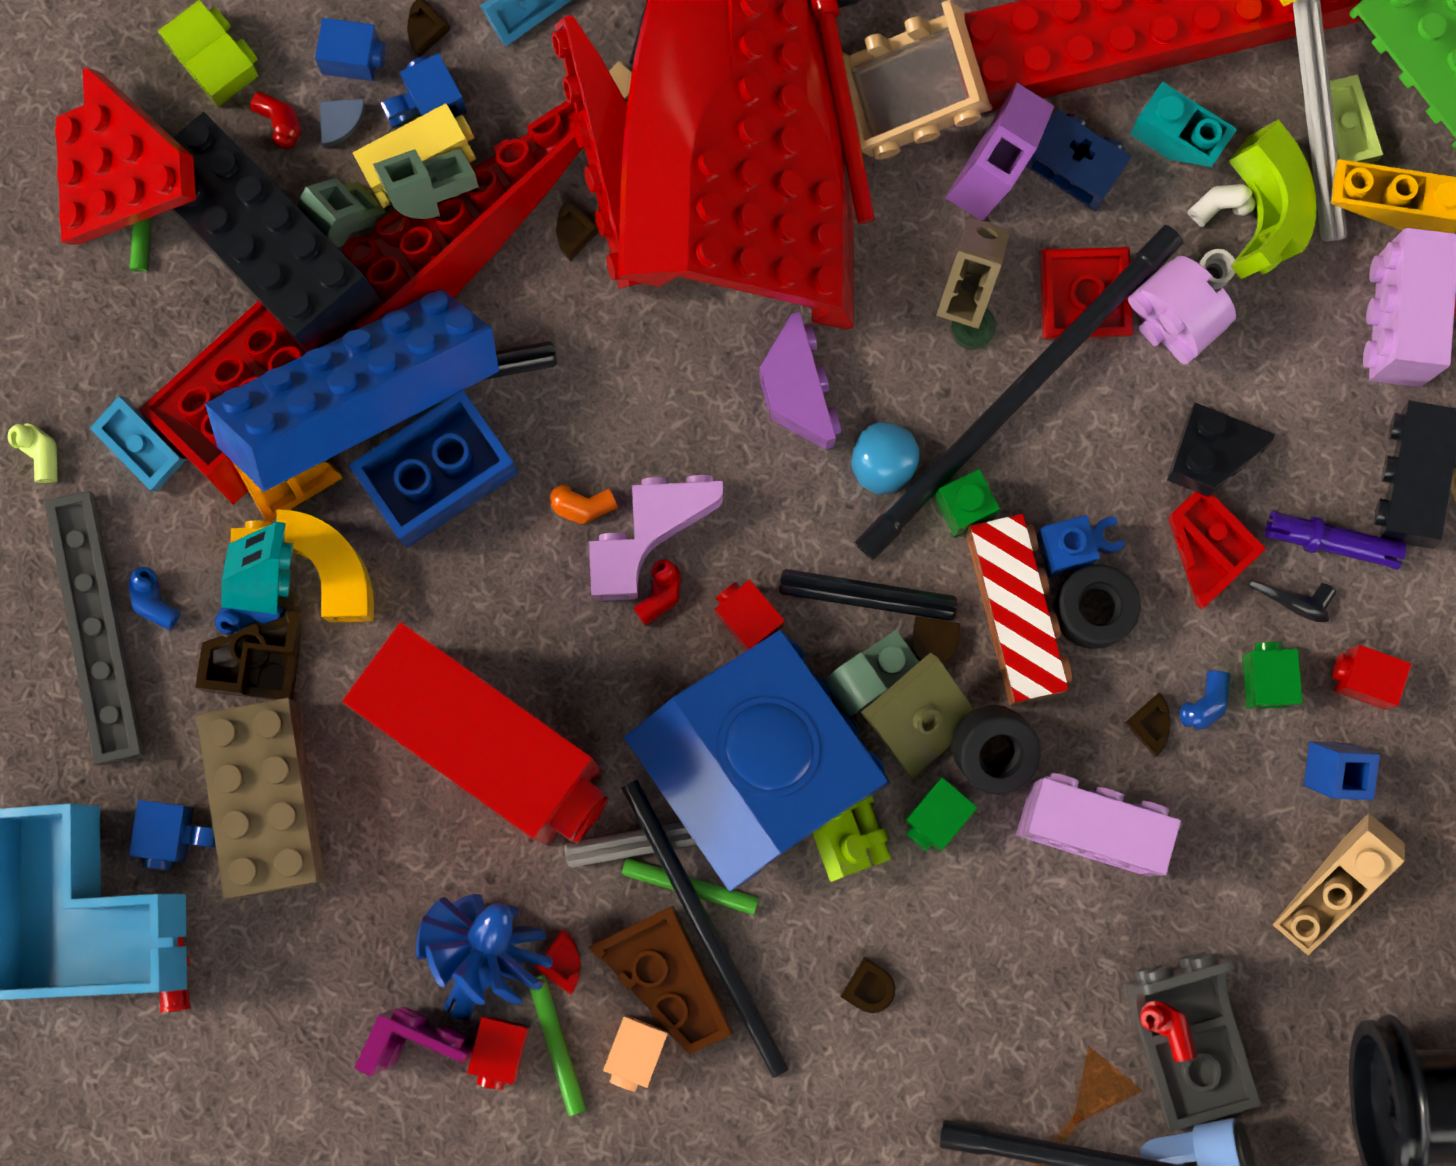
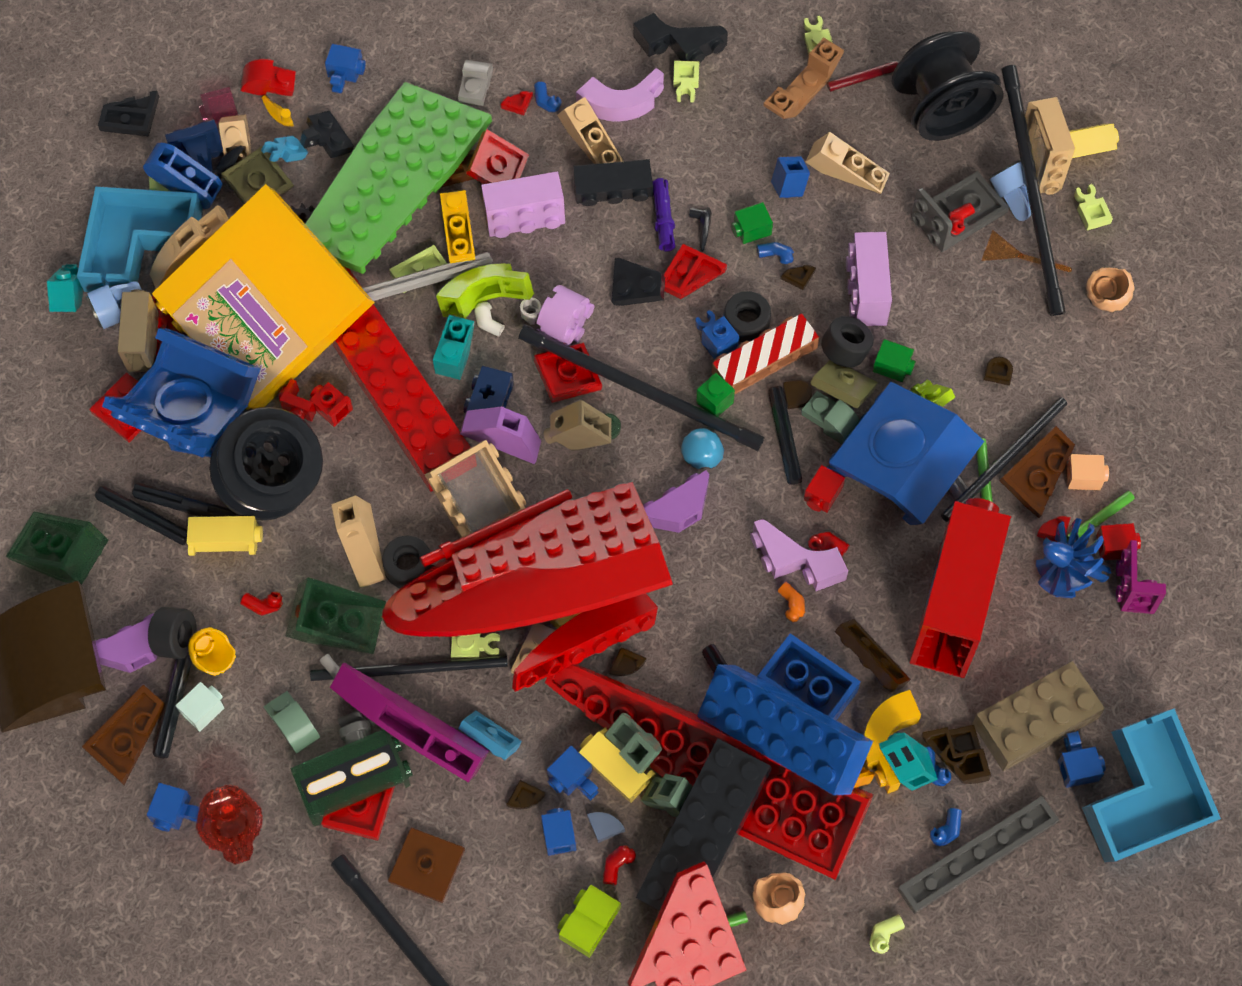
camera: 105 degrees left, 15 degrees down
dark azure plate [89,396,187,491] -> none
red brick [1331,644,1412,710] -> none
none -> light nougat hair [752,872,805,925]
none -> dark brown plate [834,619,911,693]

